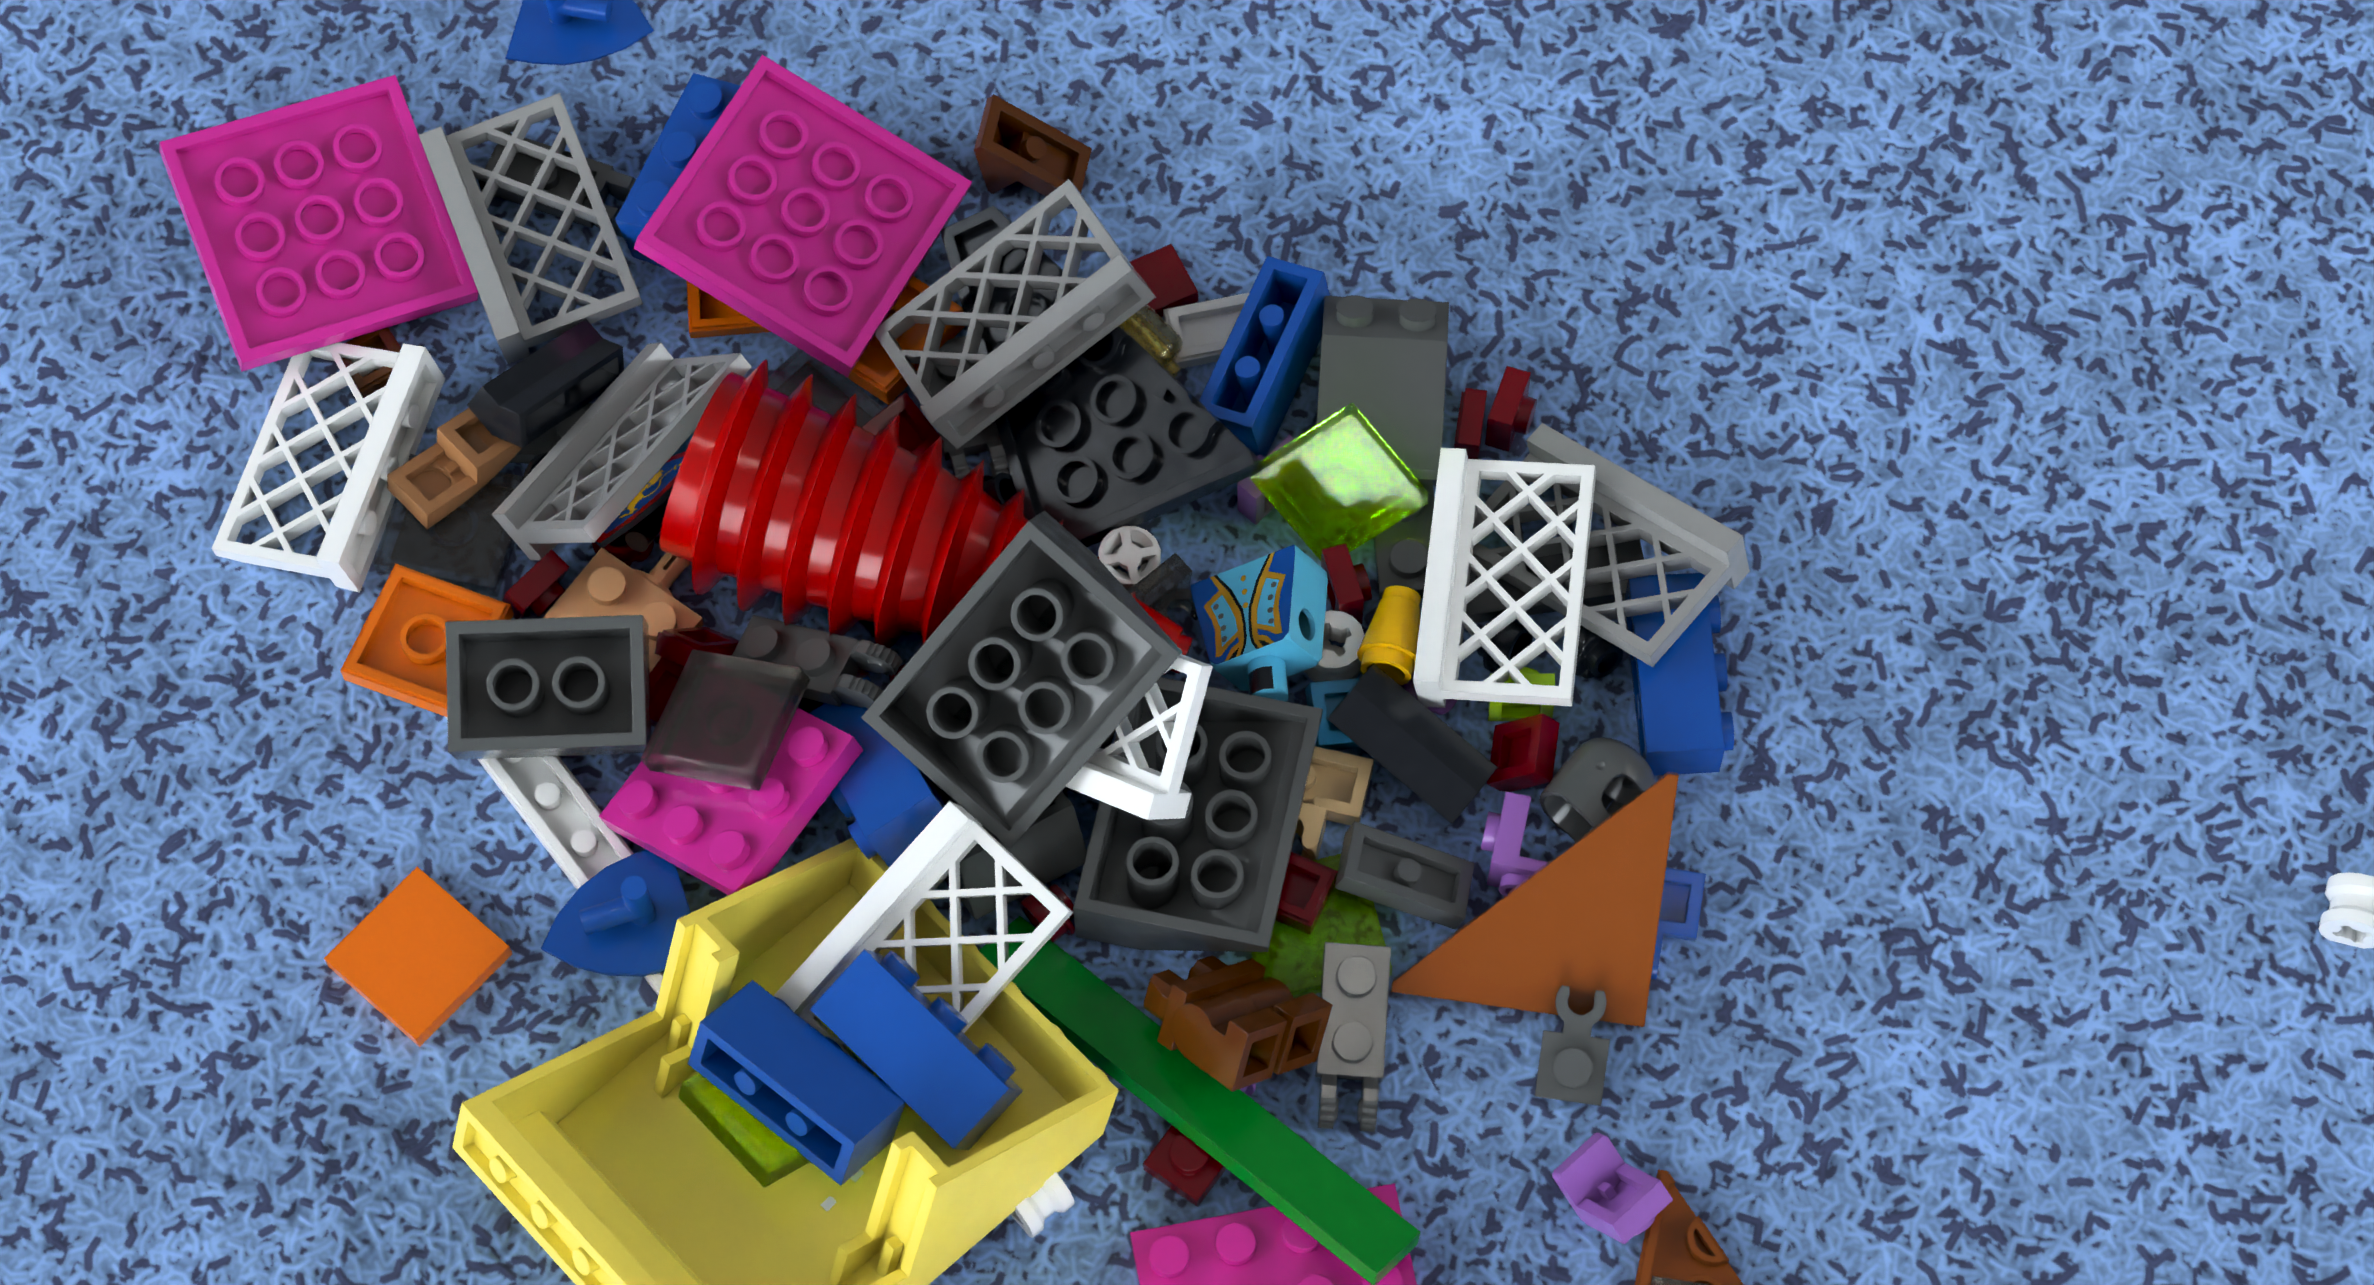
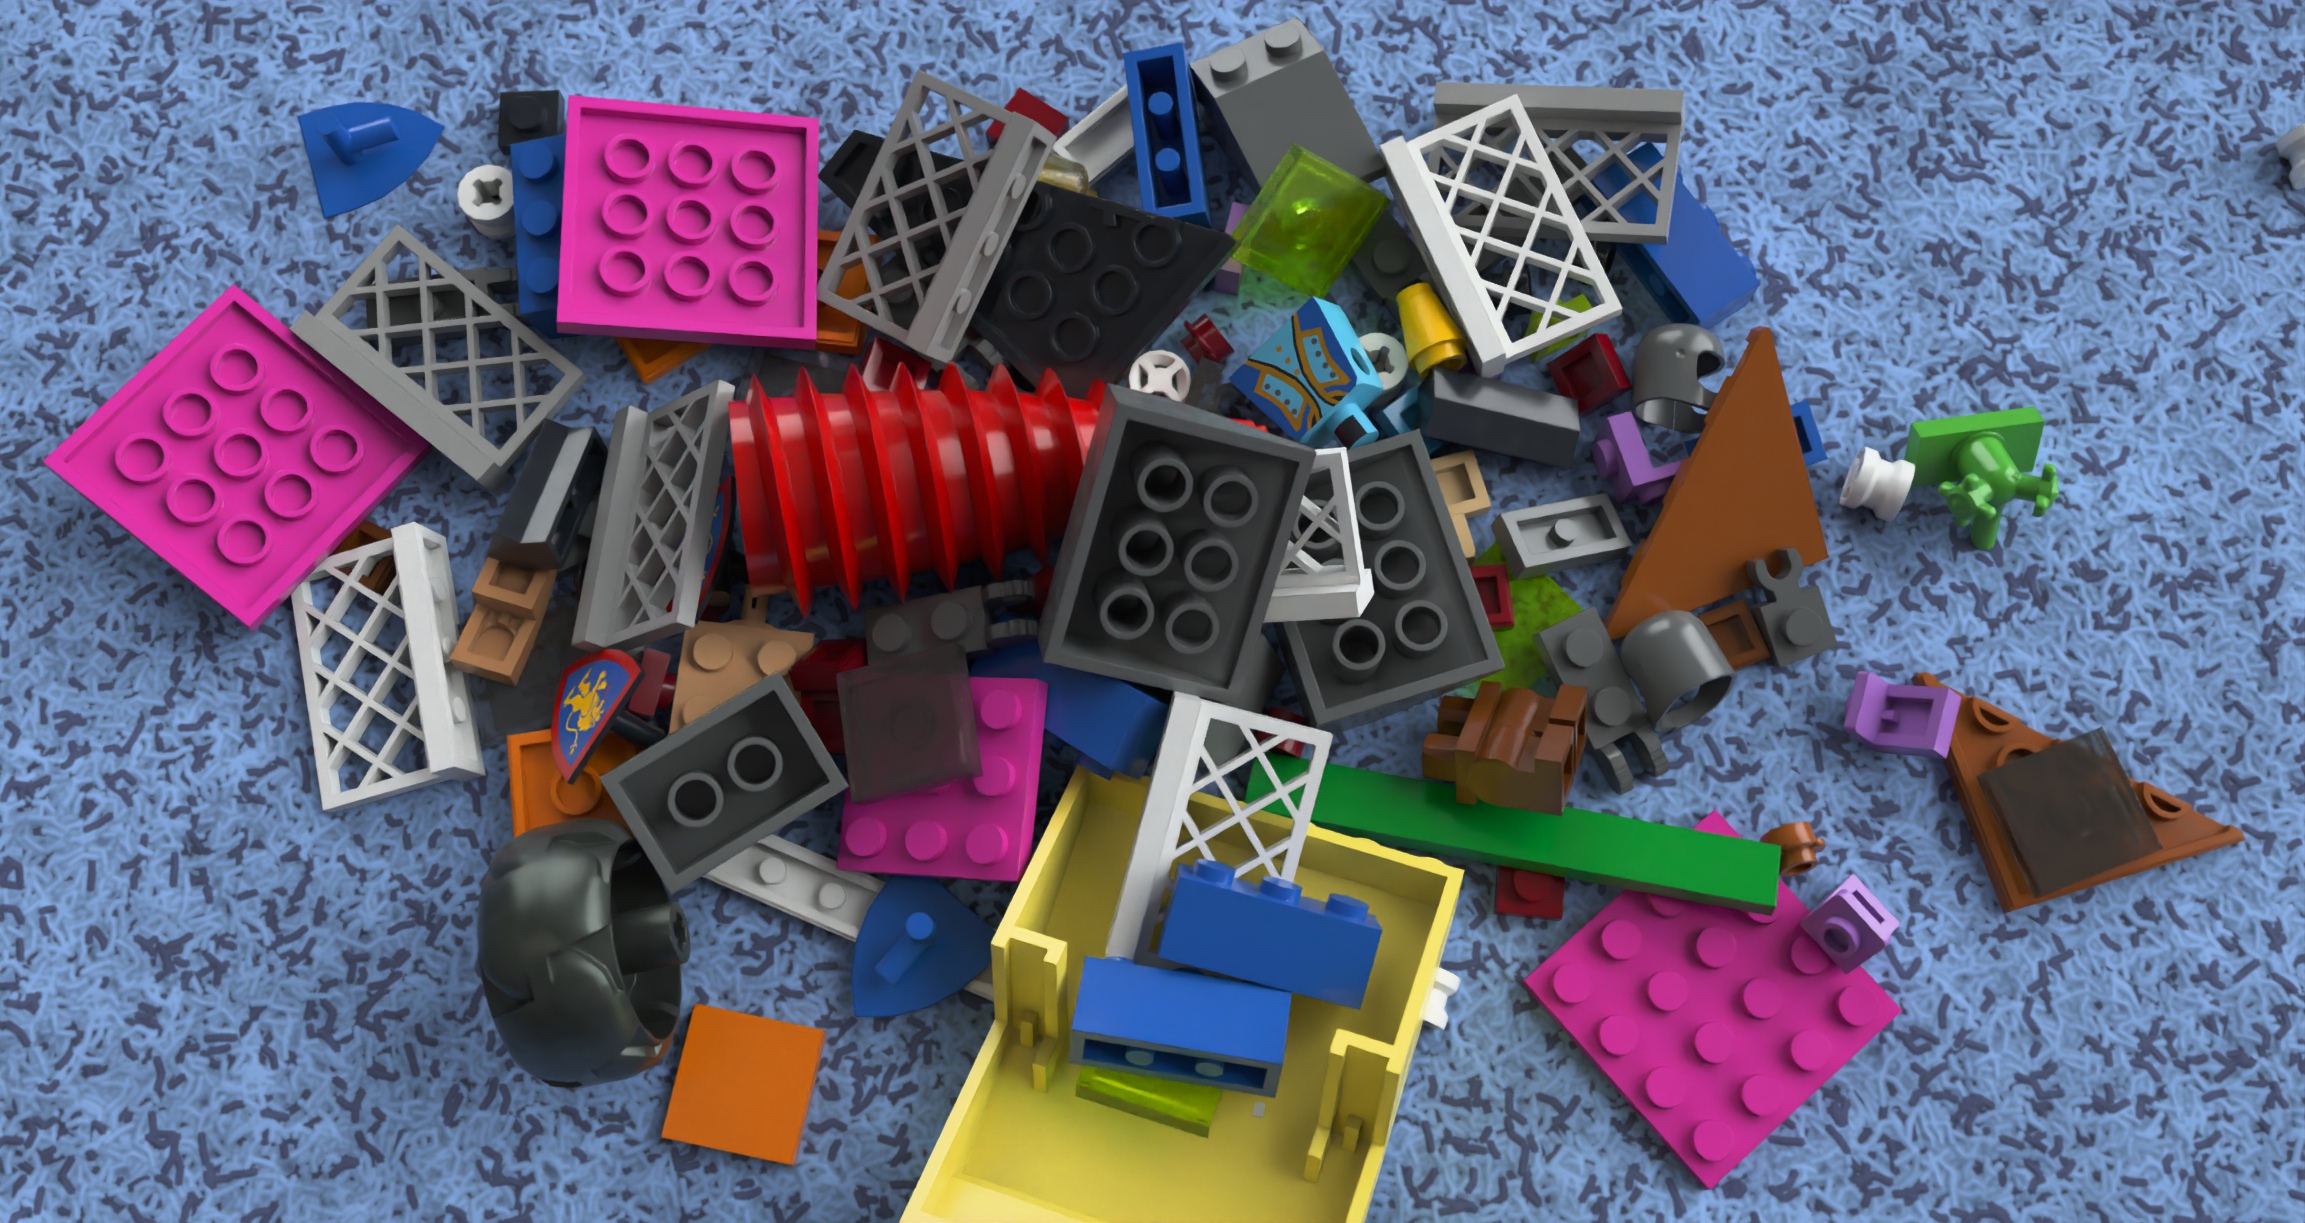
camera: 30 degrees left, 10 degrees up
reddish brown slope [974,94,1092,196] -> none
dark red plate [1321,543,1372,624] -> none
dark red tile [1454,388,1487,459] -> none
dark red plate [1485,366,1537,452] -> none
none -> white wheel [457,165,515,239]
none -> pearl dark grey wheel [477,818,691,1089]
none -> black plate [498,90,565,155]
none -> shield [551,649,665,785]
none -> dark red plate [1180,313,1235,370]
none -> dark grey helmet [1619,610,1737,734]
none -> reddish brown tile [1697,599,1771,672]
none -> dark orange plate [1759,822,1826,877]
none -> white wheel [1840,446,1915,522]
none -> bright green piece [1904,406,2059,550]

